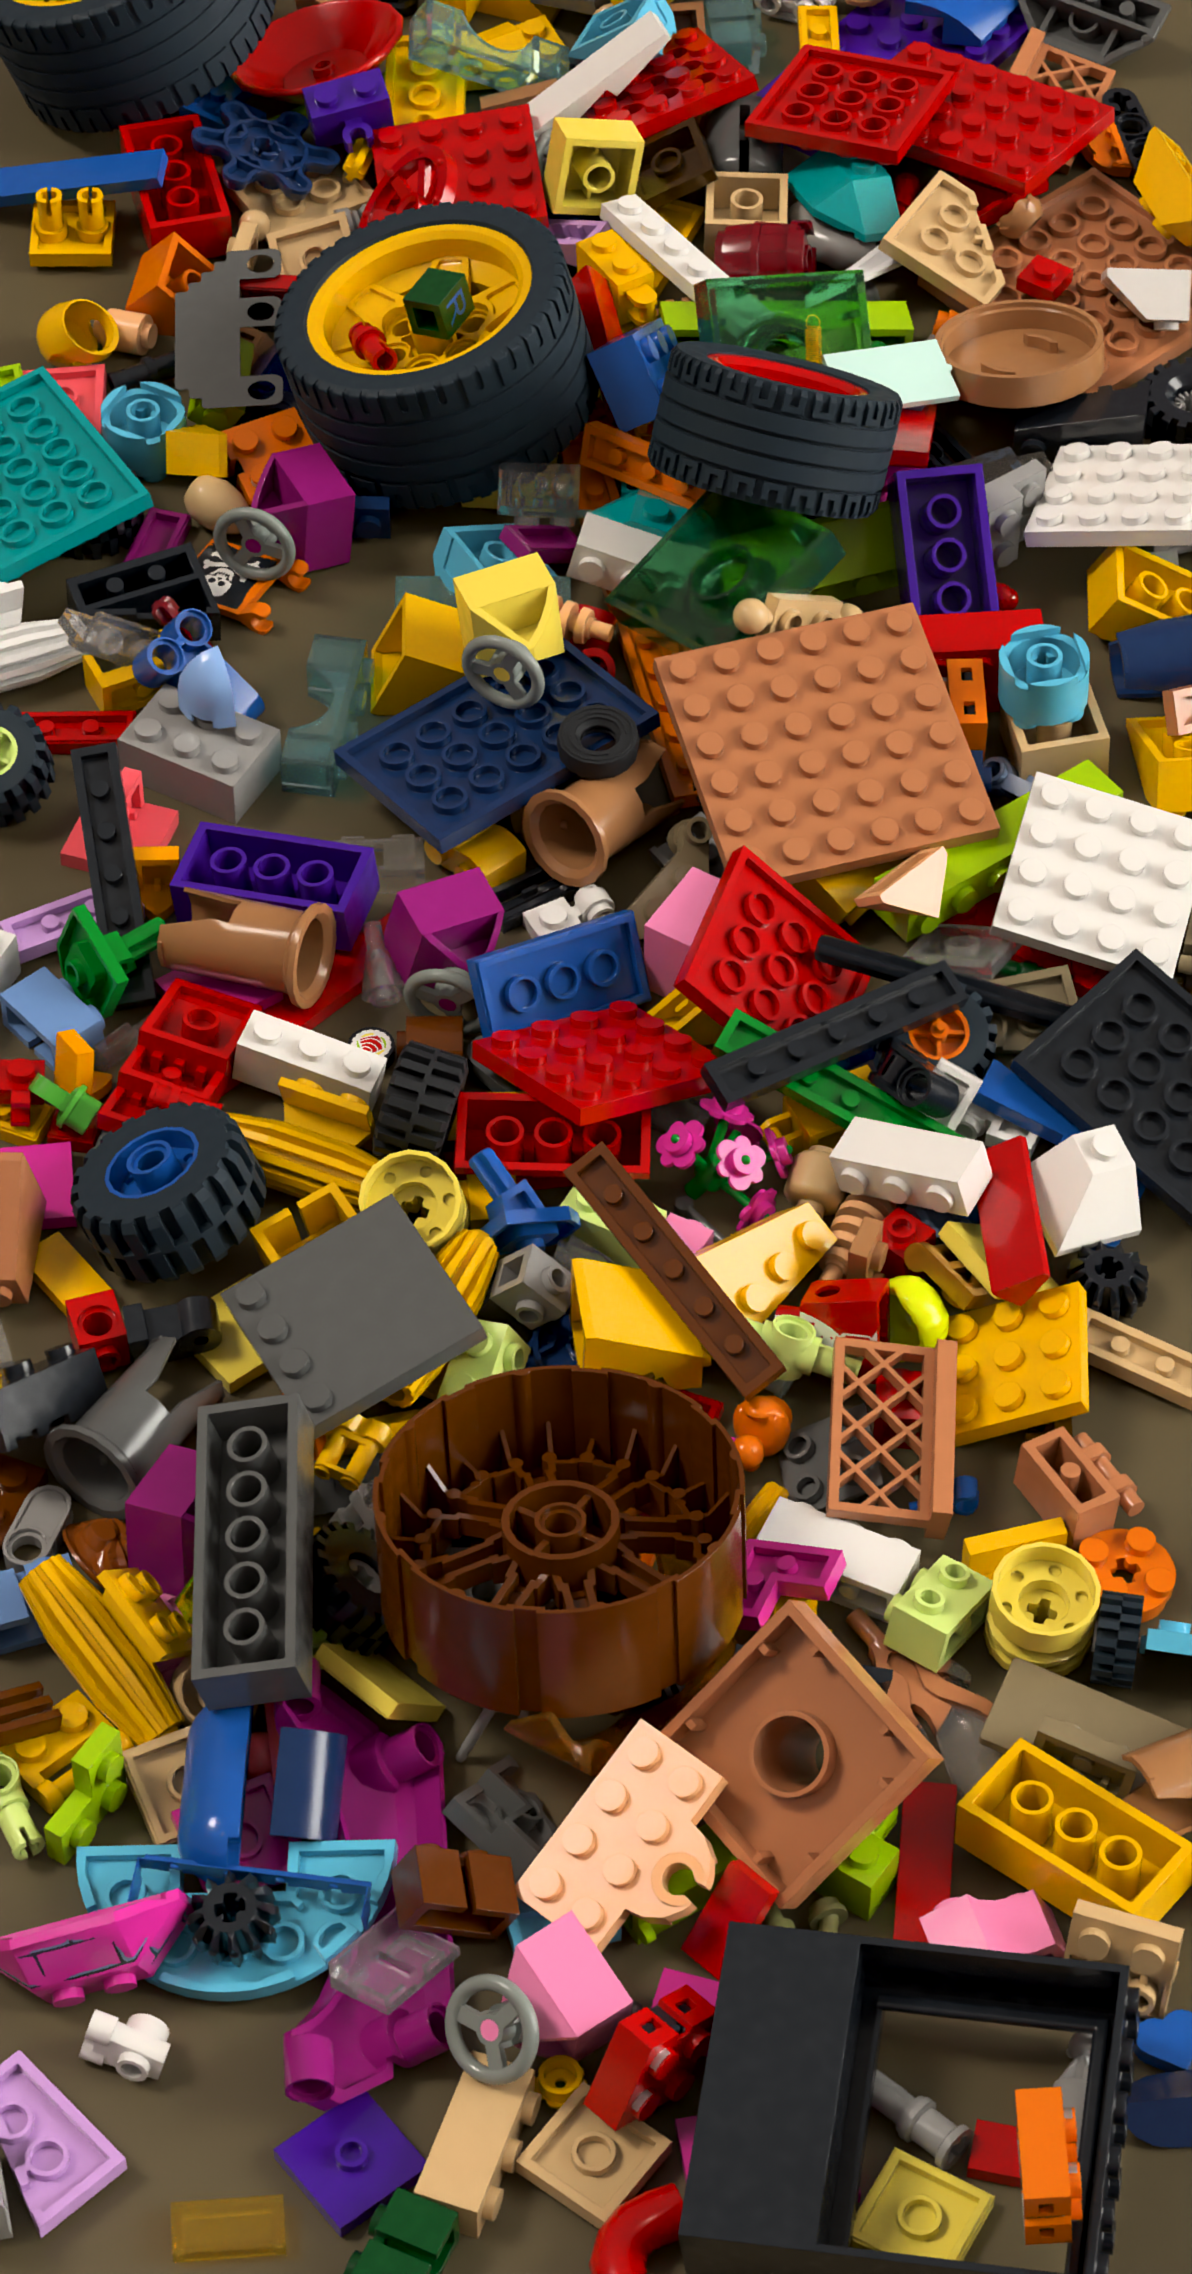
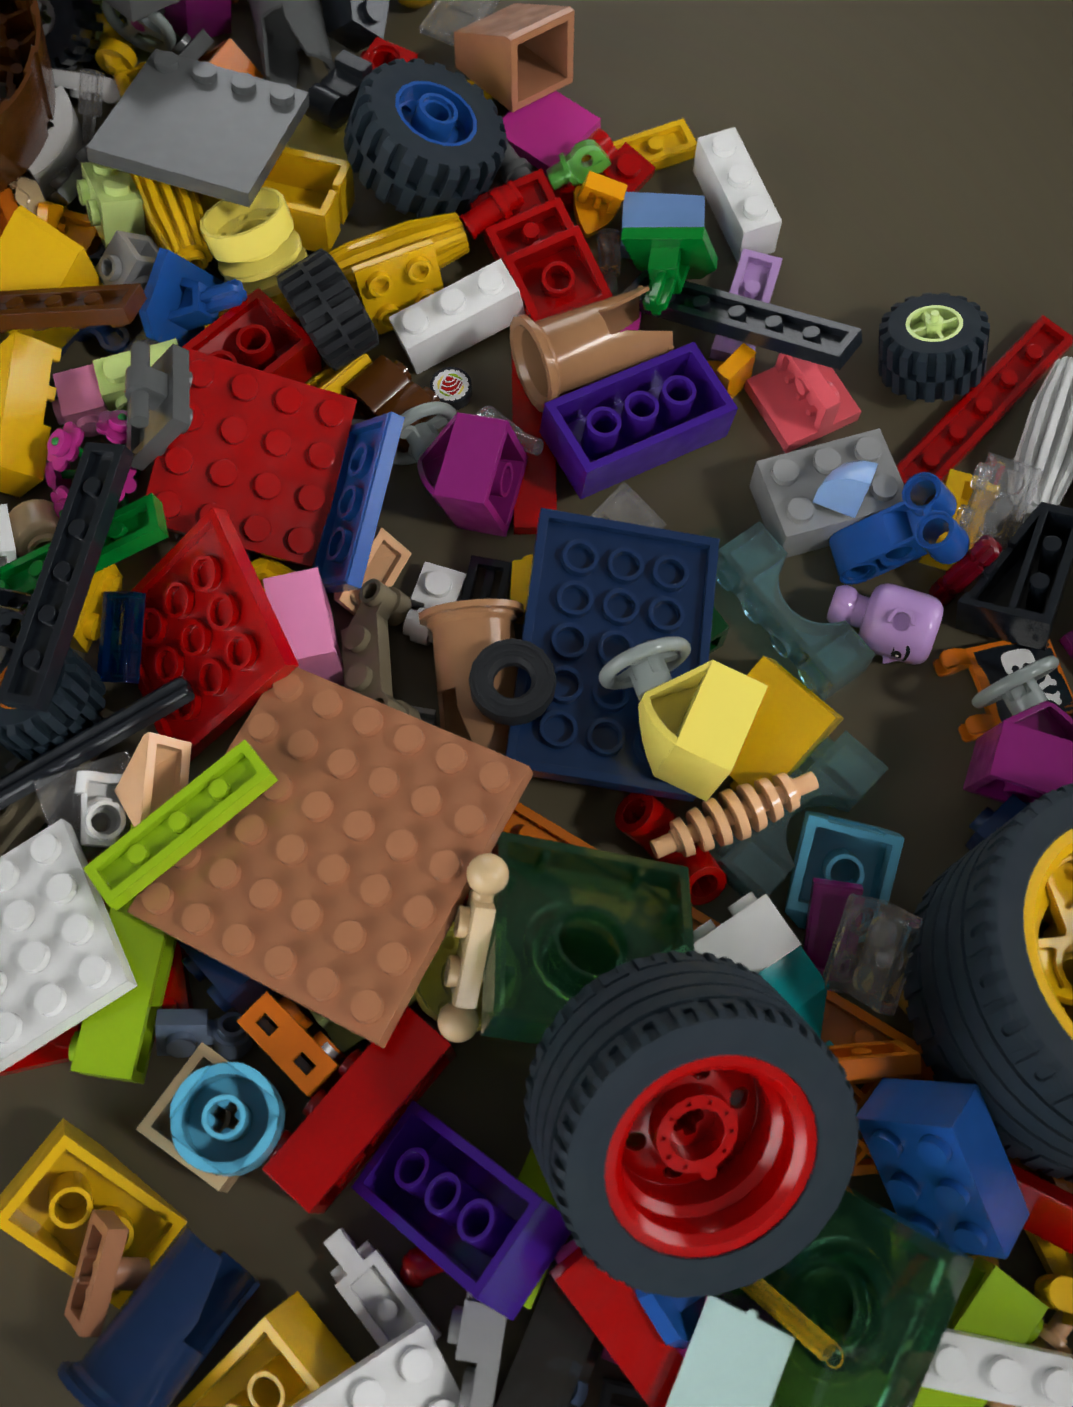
camera: 135 degrees right, 20 degrees up
none -> white plate [74,770,126,848]
none -> lime plate [83,739,279,911]
none -> dark grey plate [125,341,193,471]
none -> white hinge [323,1227,442,1348]
none -> lavender piece [826,583,944,665]

